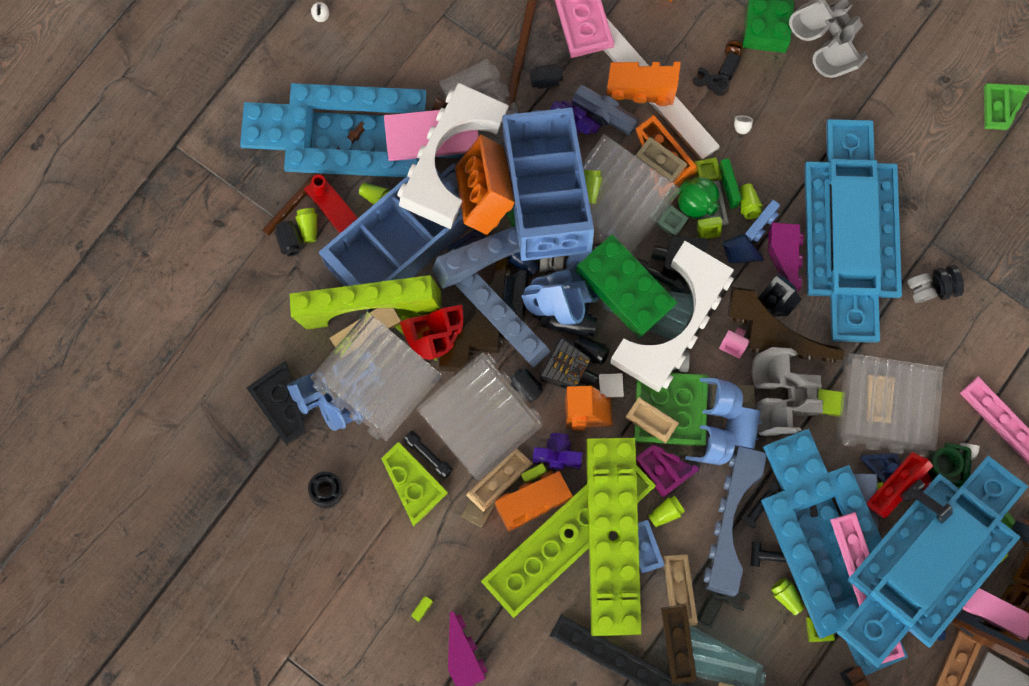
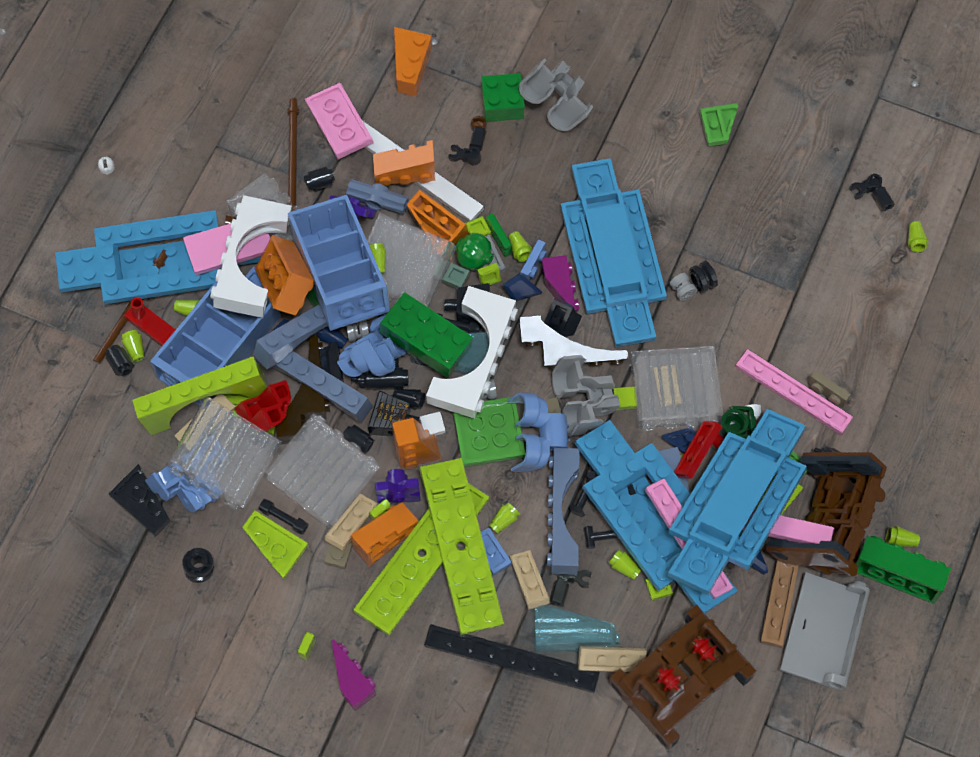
camera: 15 degrees left, 10 degrees down
tan tile [626,397,679,444] -> none
dark tan plate [636,137,687,184] -> none
magenta wing [636,444,700,497] -> none
dark brown plate [661,604,697,684] -> none
bright pink tile [719,327,750,359] -> none
white hinge [734,115,753,134] -> none
black piece [900,479,953,523] -> none

